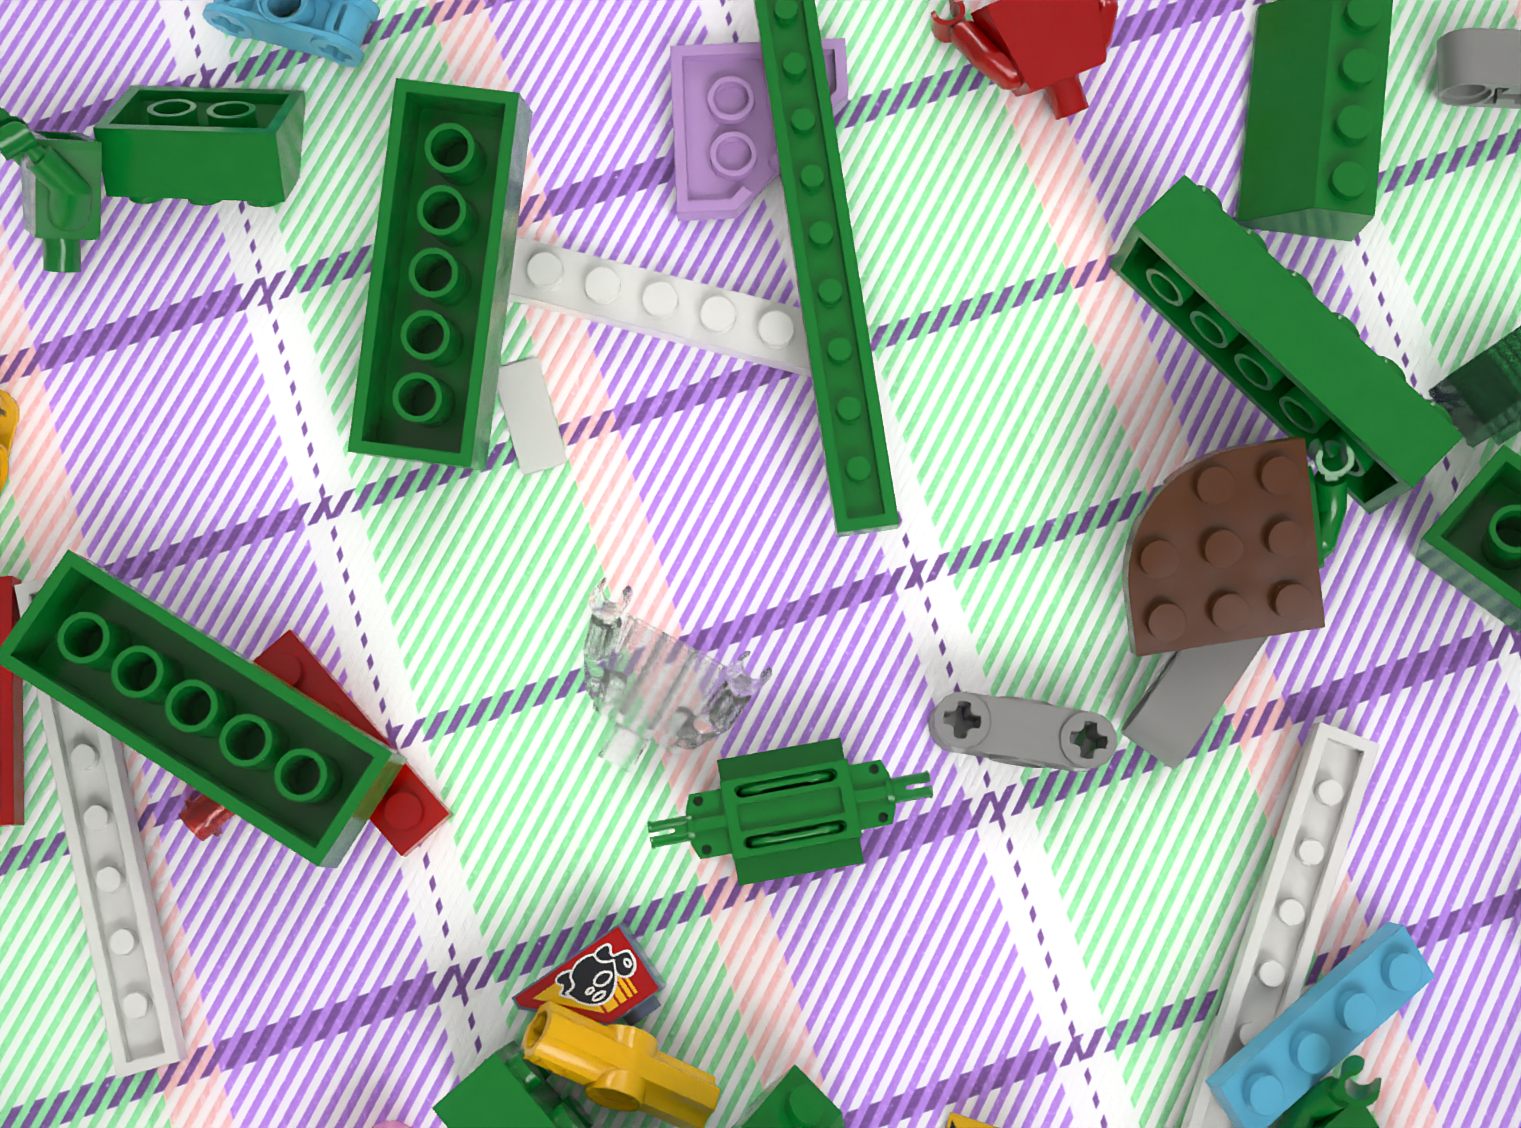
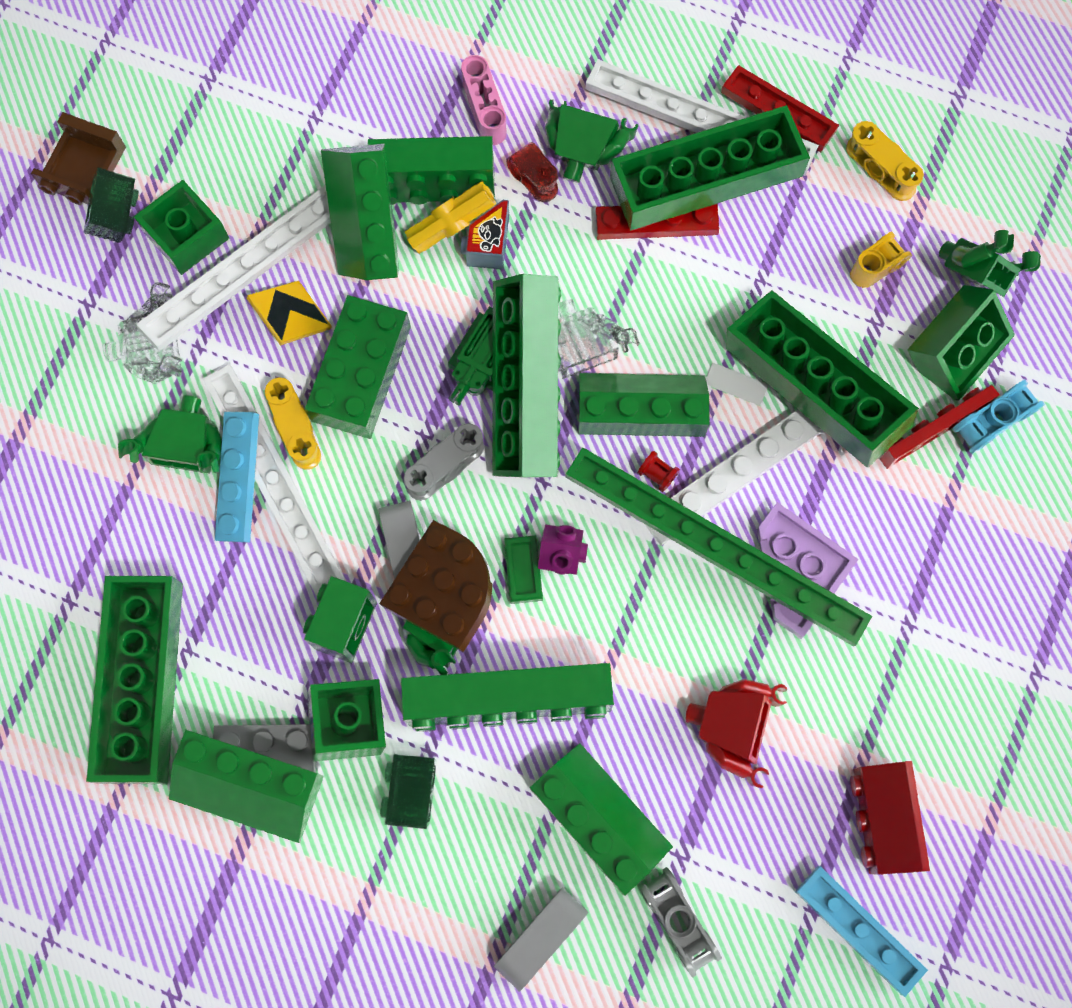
camera: 130 degrees right, 5 degrees down
none -> yellow piece [265,377,322,470]
none -> green brick [303,576,377,664]
none -> green brick [305,295,411,439]
none -> brick [492,273,561,478]
none -> green tile [504,535,543,604]
none -> clear red piece [506,142,558,202]
none -> magenta brick [538,524,588,575]
none -> green torso [545,99,638,183]
none -> green slope [578,373,710,437]
none -> red bush [637,451,680,492]
none -> yellow piece [850,231,912,288]
none -> red plate [880,385,1000,469]

